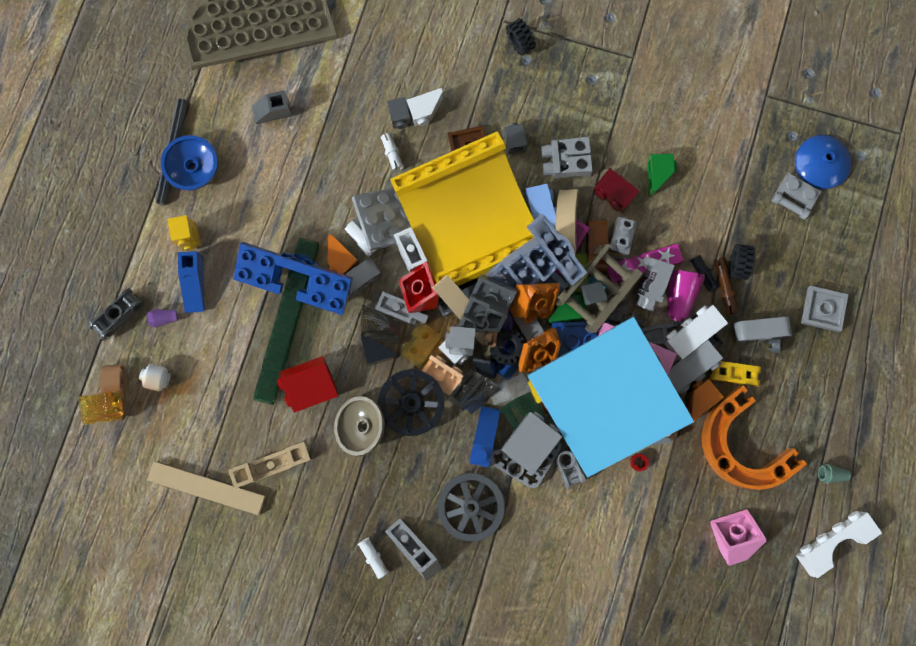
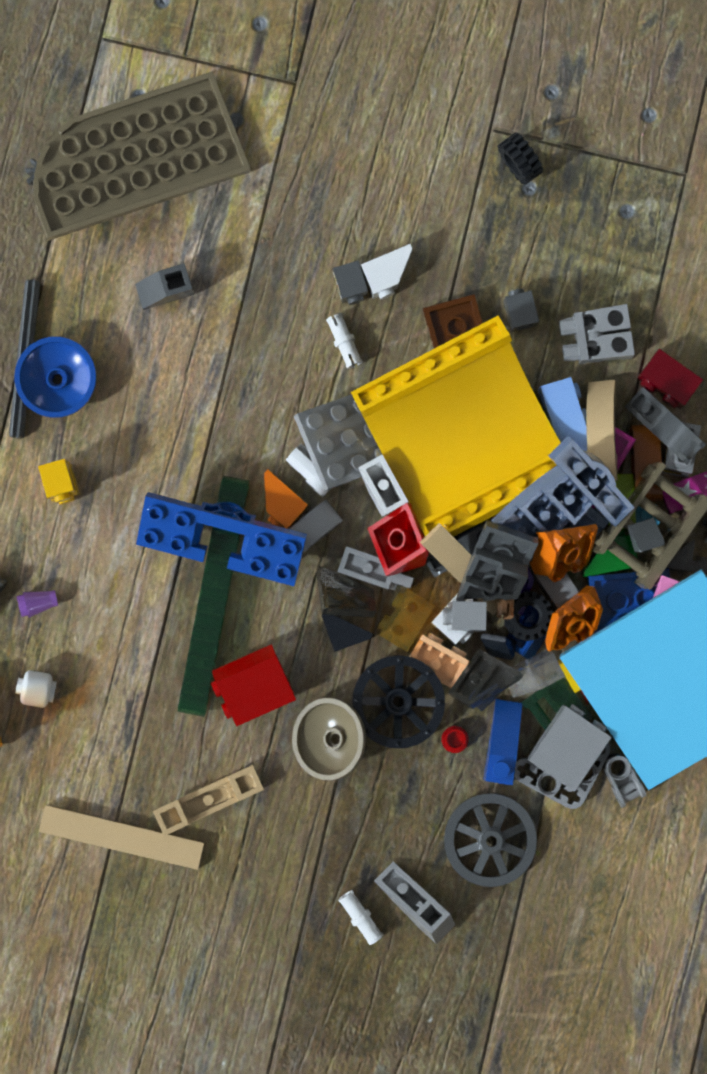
camera: 10 degrees left, 5 degrees up
blue slope [177,251,205,313] -> none
none -> red plate [441,726,469,753]
none -> dark grey piece [624,387,706,465]

